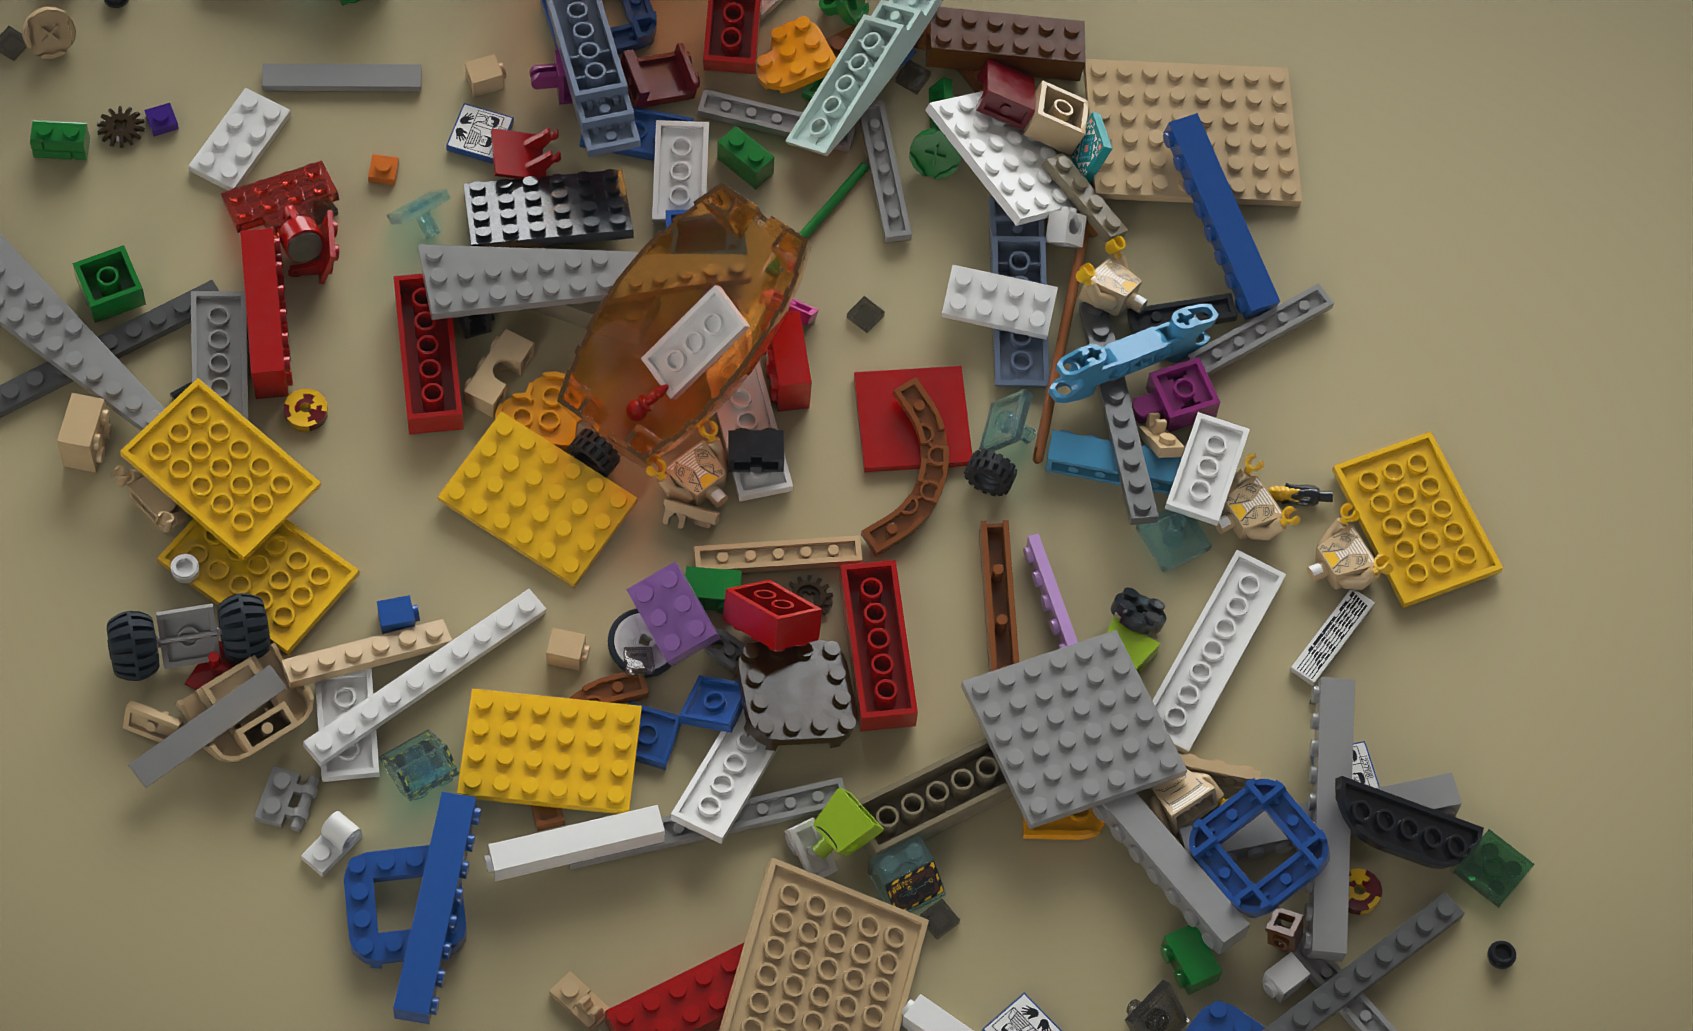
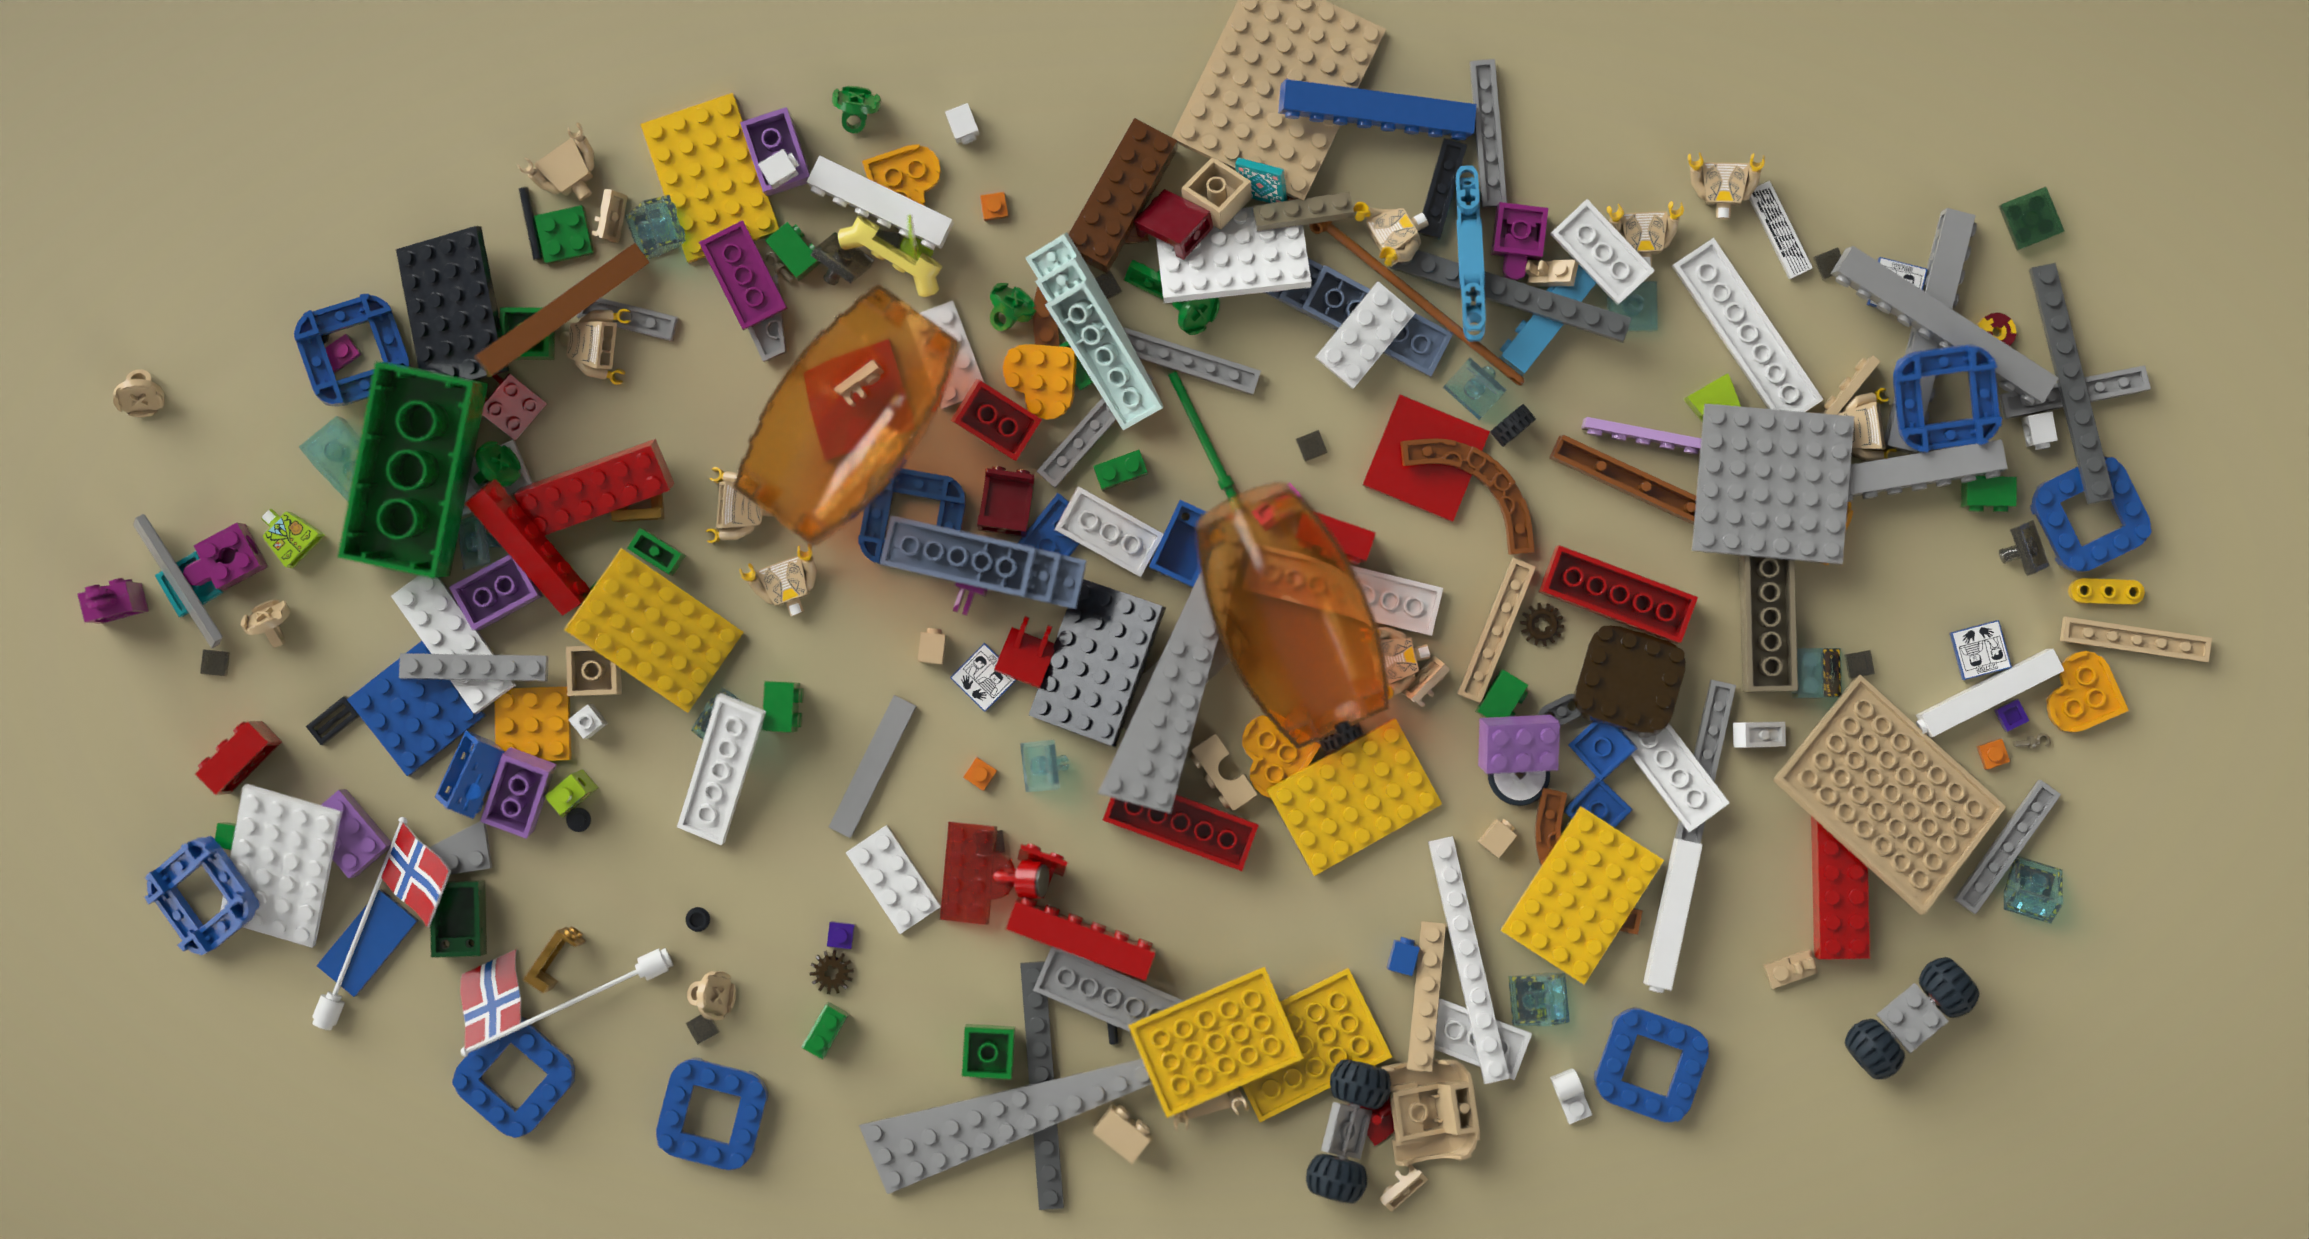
camera: 55 degrees left, 25 degrees up
light grey tile [128,665,287,788] -> none
white tile [171,554,200,583] -> none
light grey plate [254,766,319,832] -> none
yellow piece [284,389,328,432] -> none
blue brick [393,792,481,1025] -> none
clear smoke tile [623,647,655,675] -> none
red bar [626,384,669,421] -> none
white plate [641,285,750,400] -> none
red brick [723,579,822,652] -> none
black brick [728,428,784,472] -> none
lime torso [812,787,884,859] -> none
white brick [1046,206,1087,247] -> none
black plate [1110,587,1166,635] -> none
reddish brown brick [1265,906,1303,953] -> none
black piece [1268,483,1333,506] -> none
yellow plate [1332,431,1503,608] -> none
black plate [1335,776,1484,869] -> none
black plate [1487,941,1516,969] -> none

